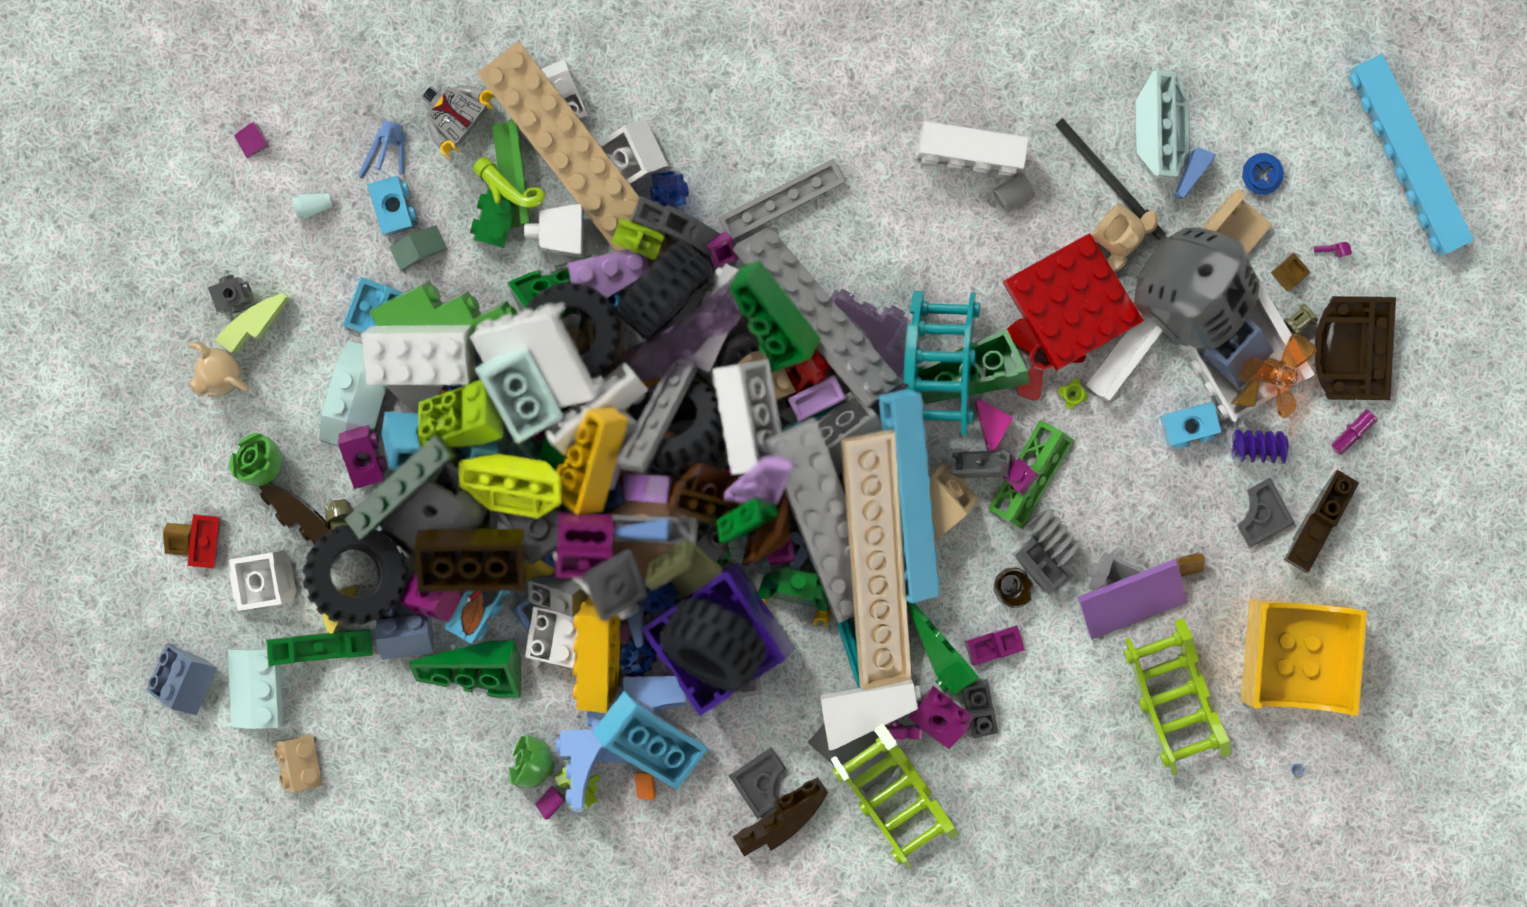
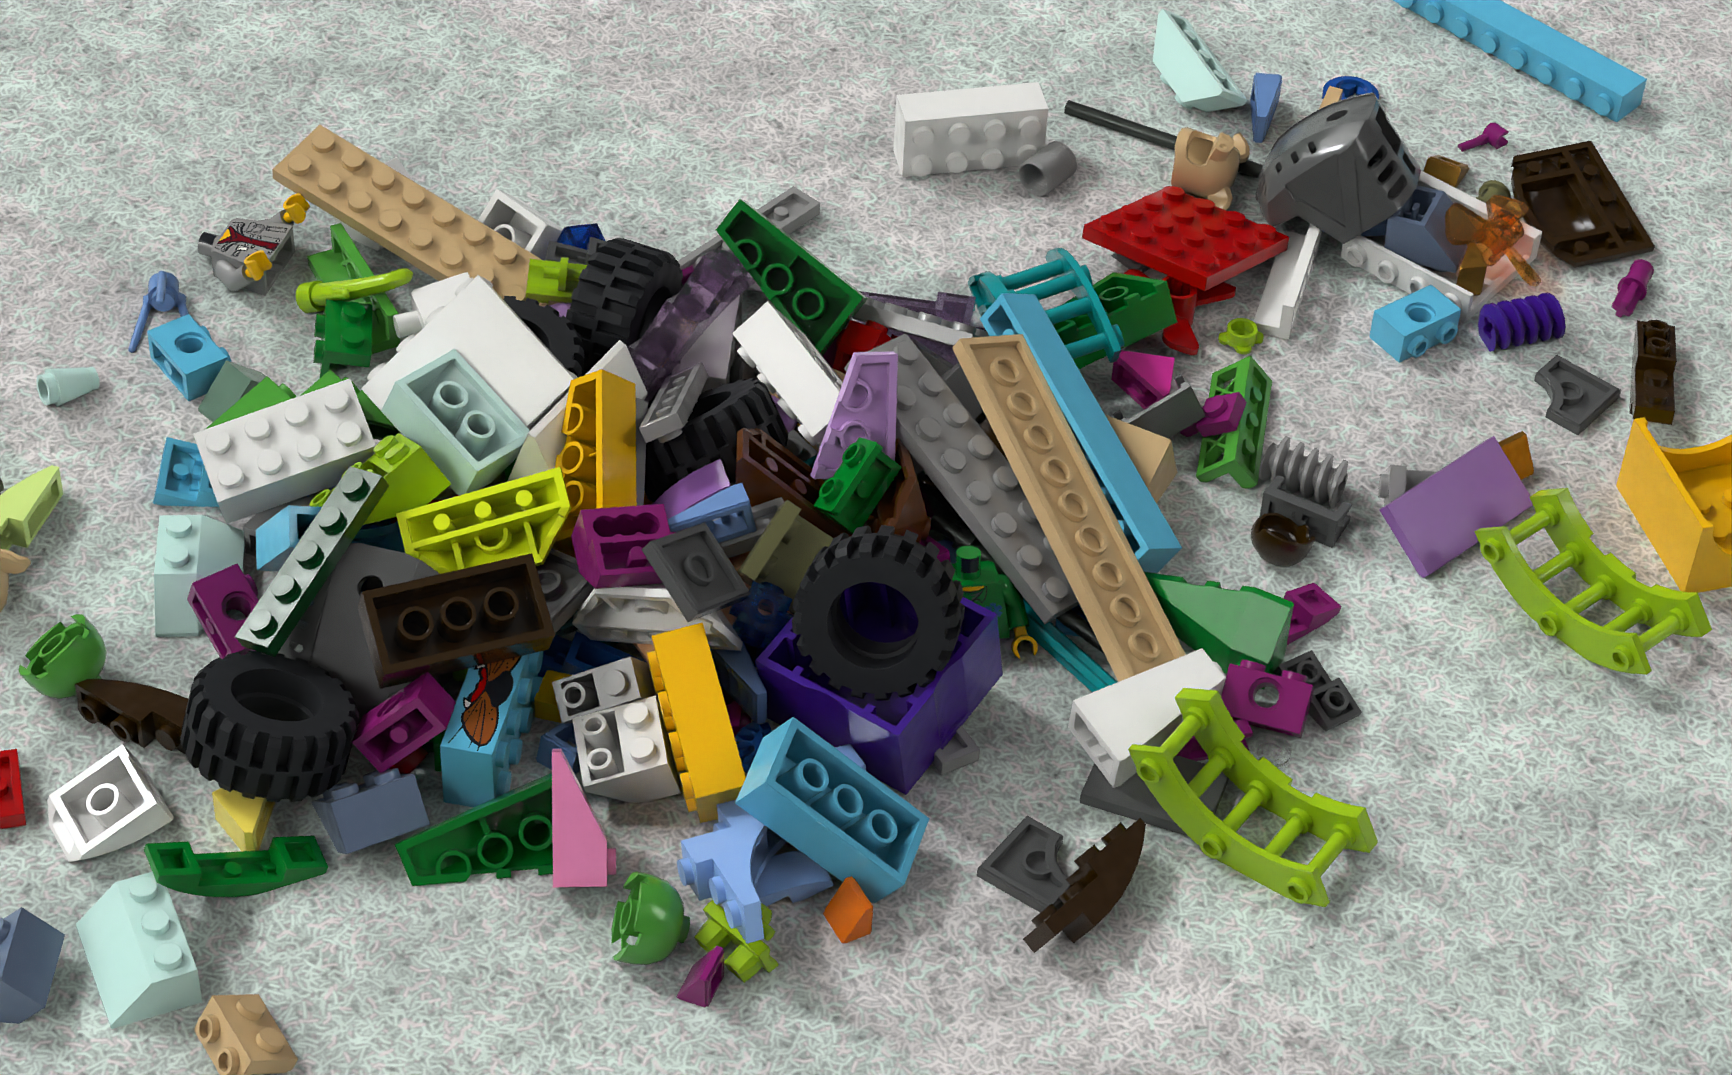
camera: 25 degrees left, 45 degrees down
none -> bright pink slope [552,749,616,888]

